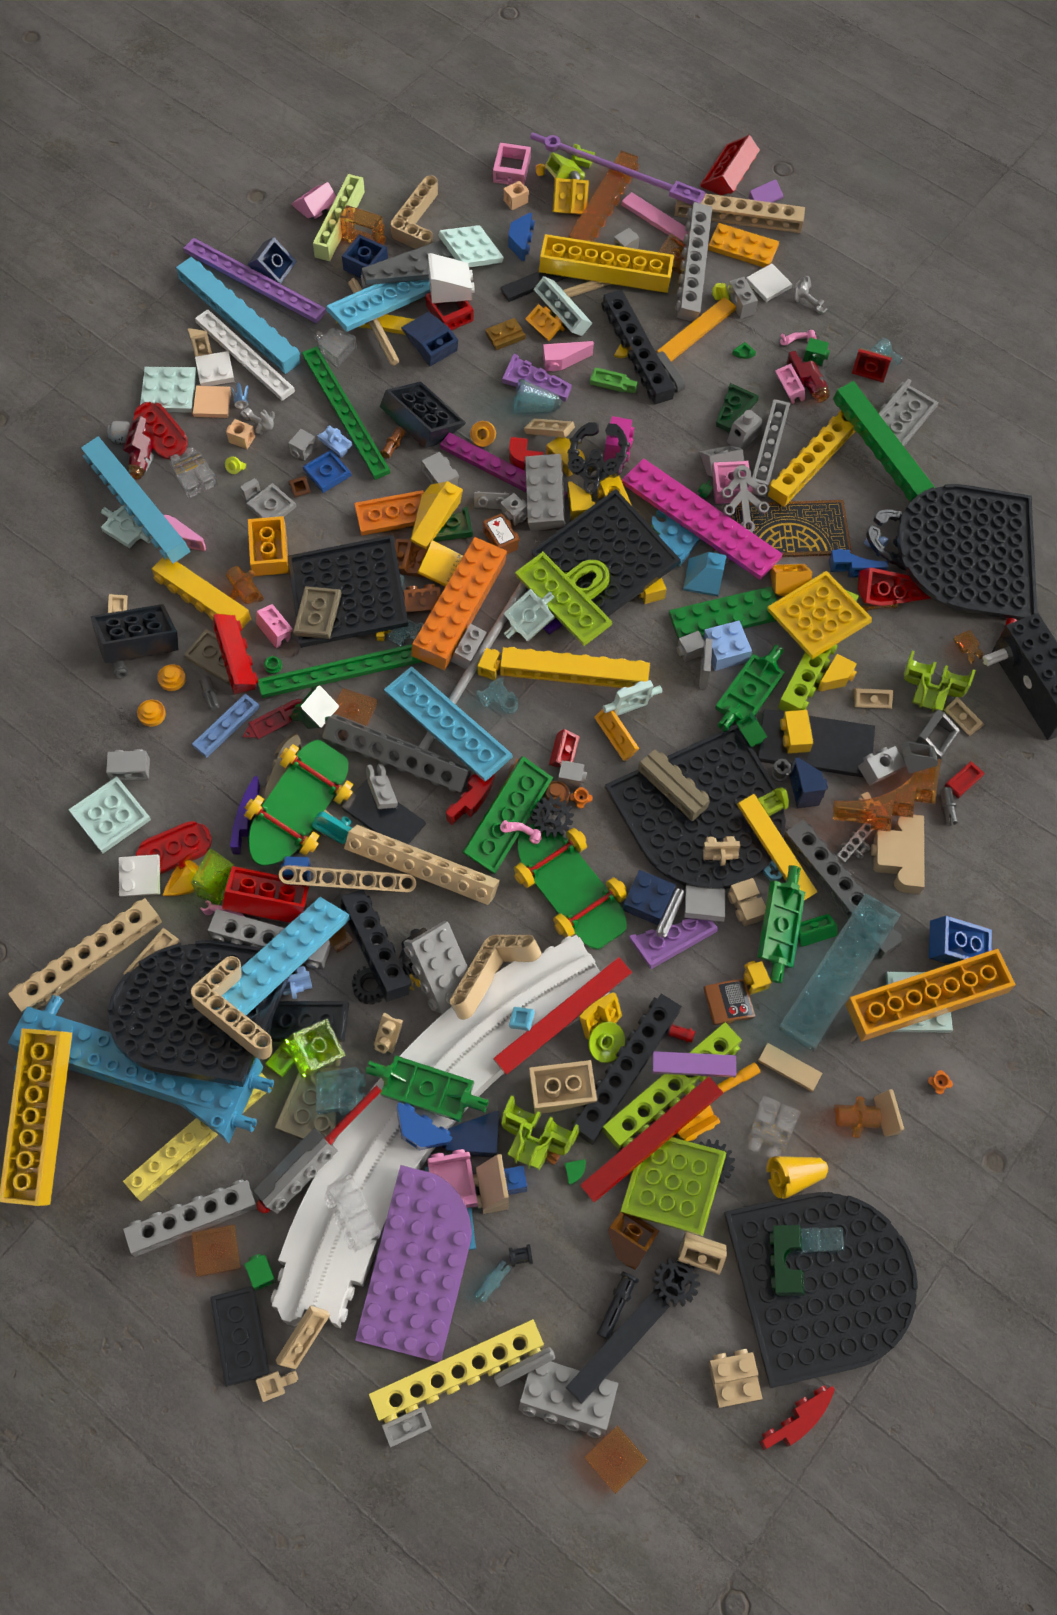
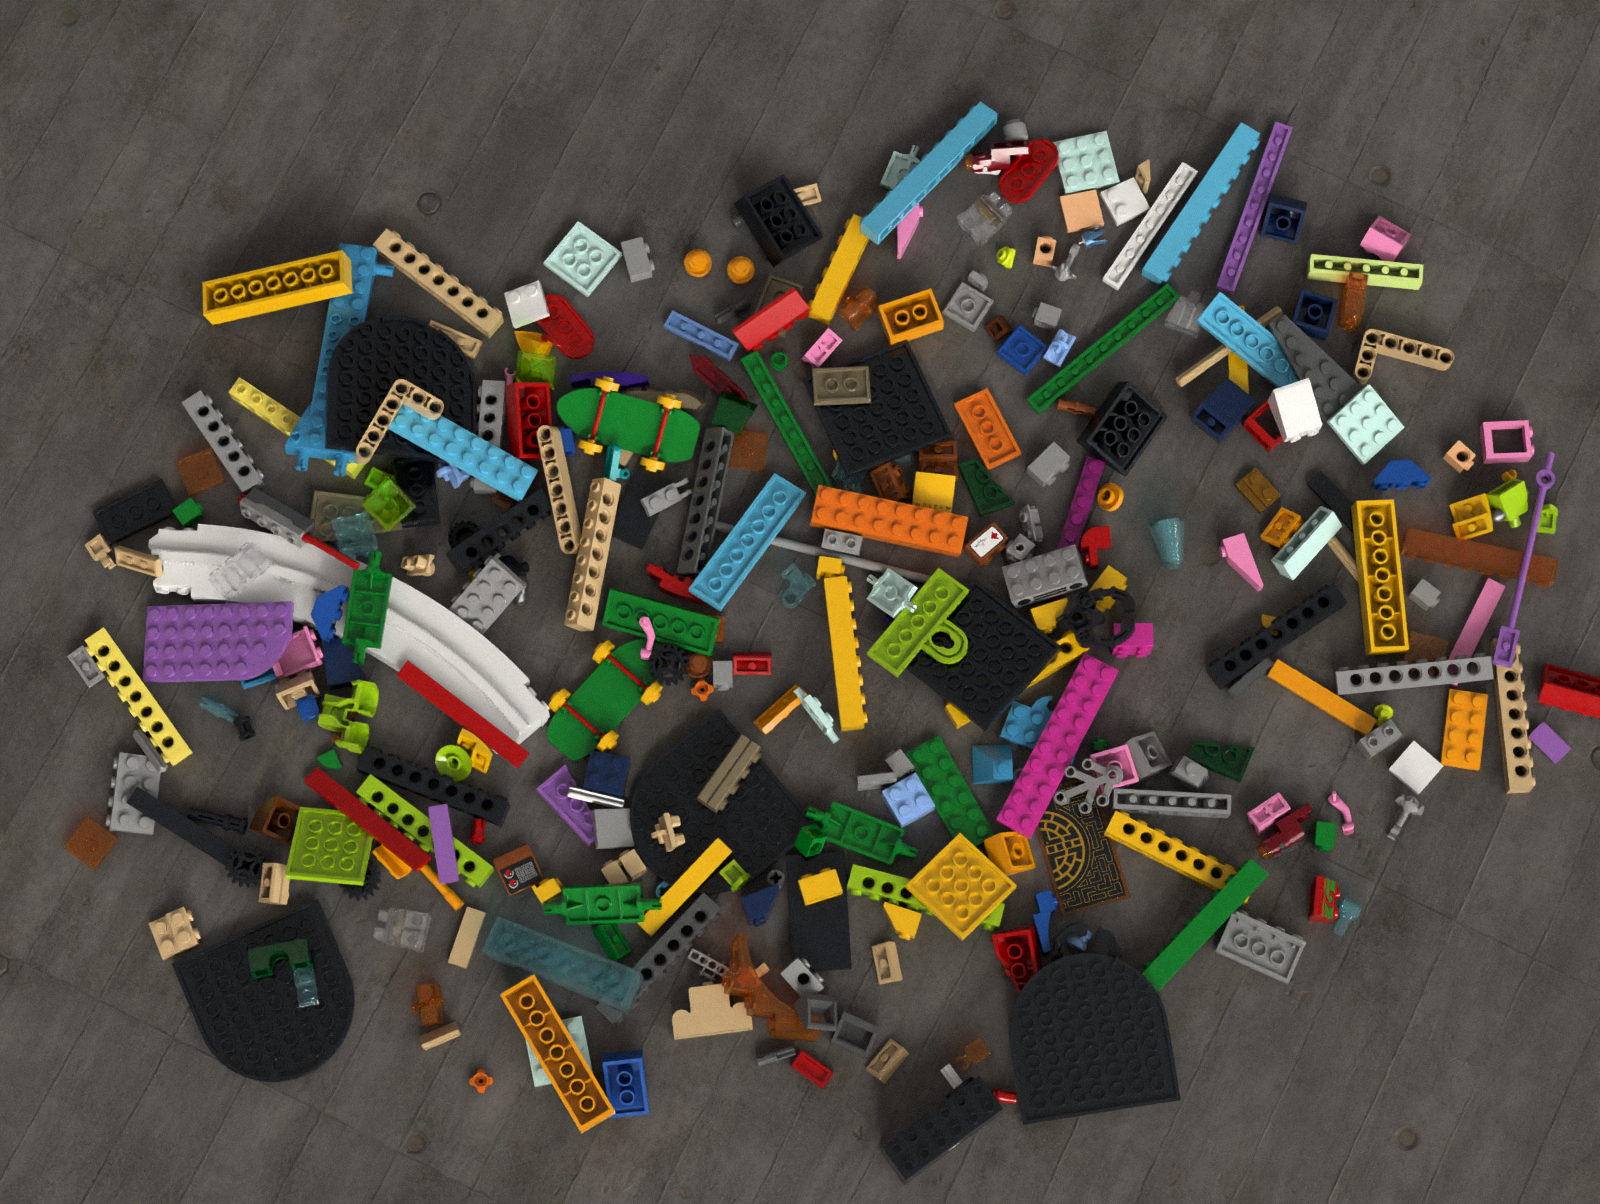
camera: 80 degrees right, 10 degrees up
yellow wedge [411,481,463,549] -> none
tan beam [450,935,542,1020] -> none
medium lavender wing [502,354,572,402] -> none
medium azure tile [509,1007,535,1031] -> none
tan plate [524,419,575,438] -> none
tan slope [529,1060,597,1114] -> none
bright green hinge [589,367,638,393] -> none
green tile [732,342,756,359] -> none
red slope [759,1385,835,1450] -> none
yellow cone [766,1156,828,1199] -> none
lime piece [904,650,976,712] -> none

